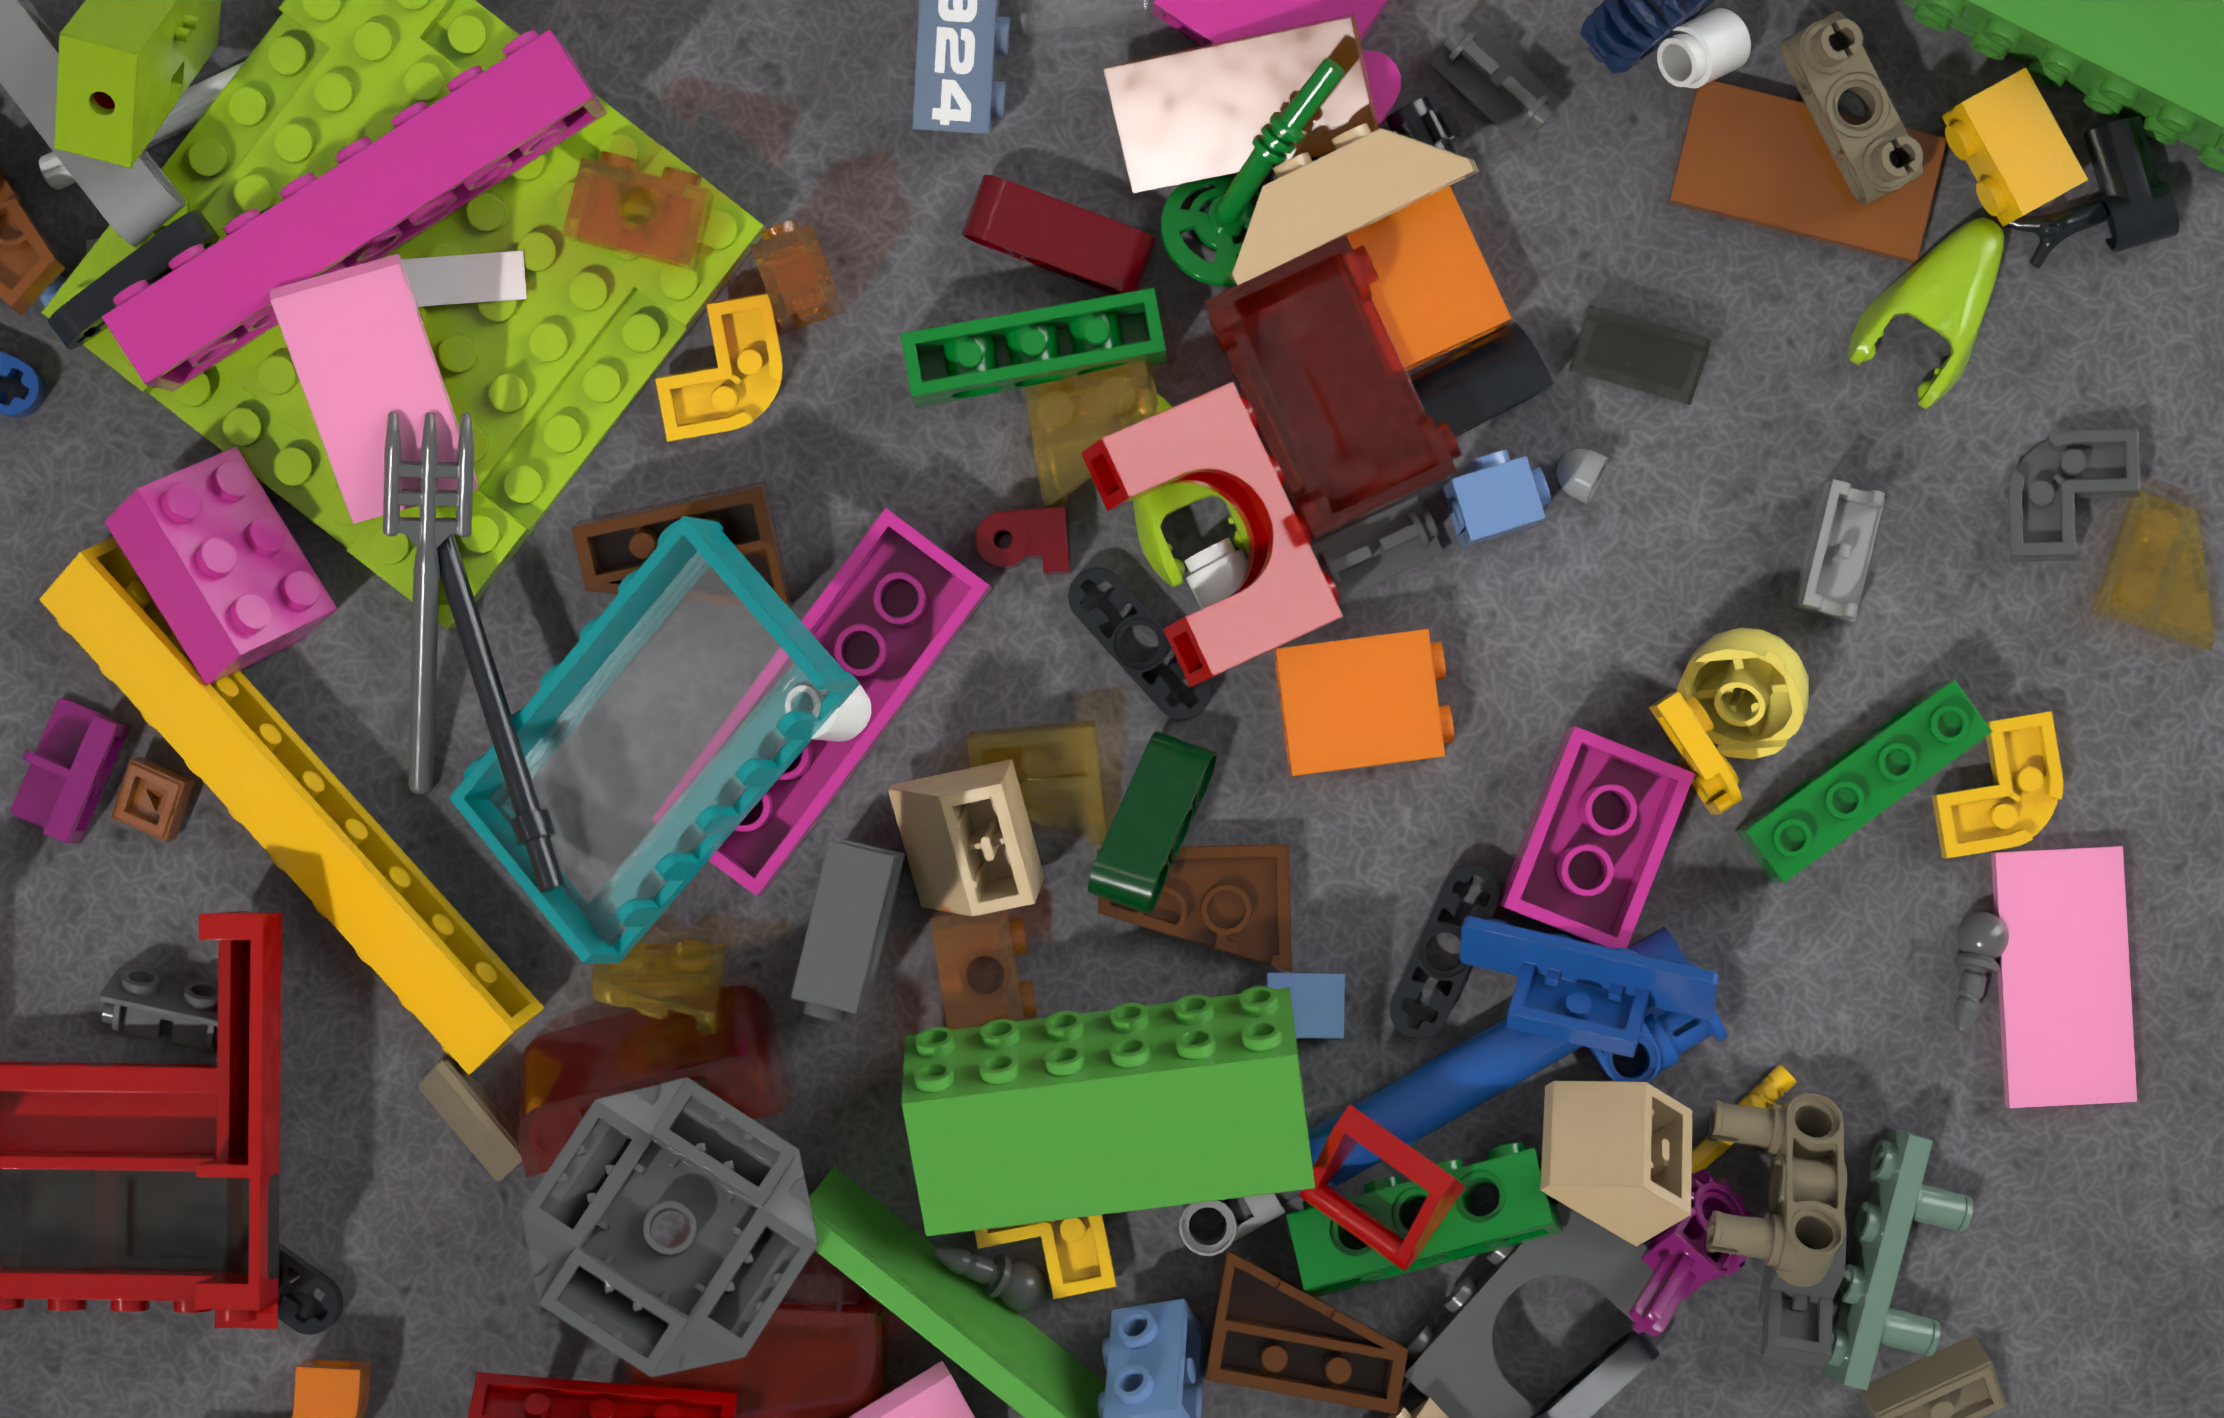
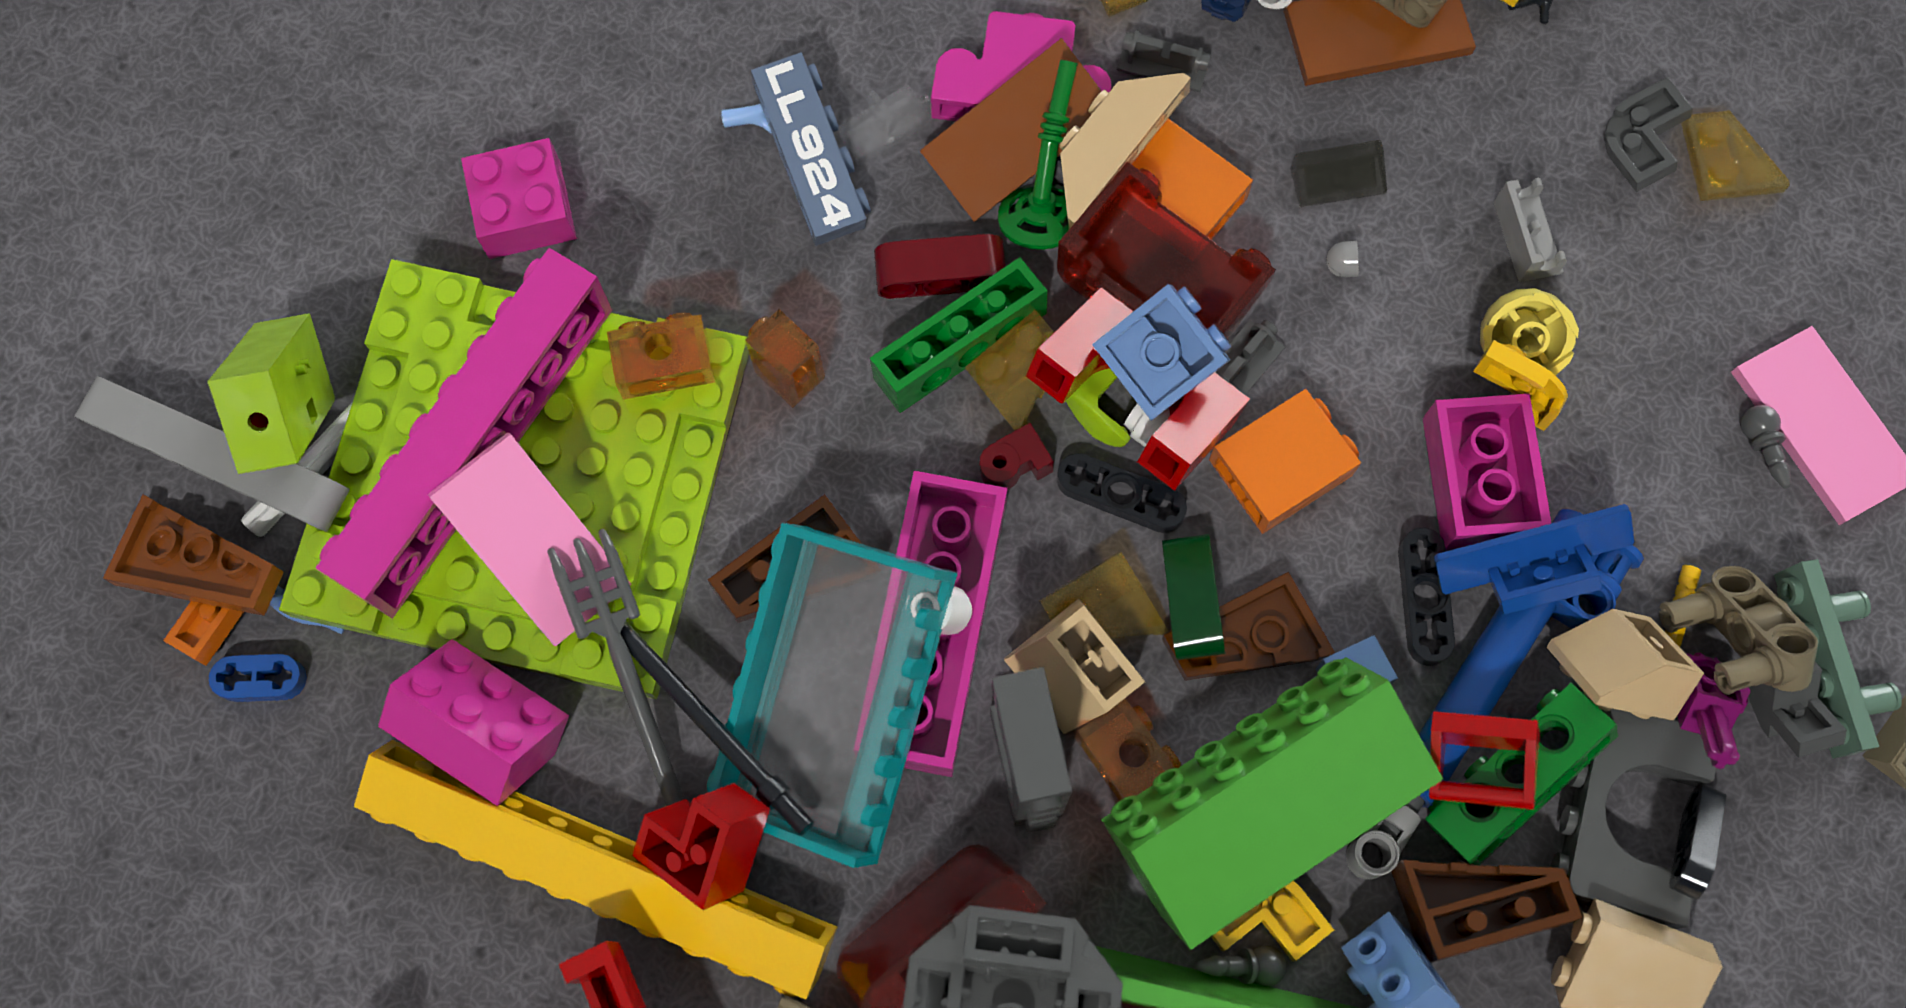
camera: 25 degrees left, 15 degrees down
magenta panel [11,698,131,843] -> none
black beam [48,210,220,349] -> none
dark orange tile [111,757,195,842] -> none
white sticker [401,251,527,307] -> none
clear yellow wing [592,940,727,1034] -> none
yellow plate [655,292,783,442] -> none
black brick [1401,322,1554,447] -> none
medium blue brick [1442,450,1551,549] -> none
green brick [1735,679,1993,883] -> none
lime animal [1848,217,2004,410] -> none
yellow plate [1931,711,2063,858] -> none
none -> red brick [632,783,770,910]
none -> medium blue plate [1092,284,1232,420]

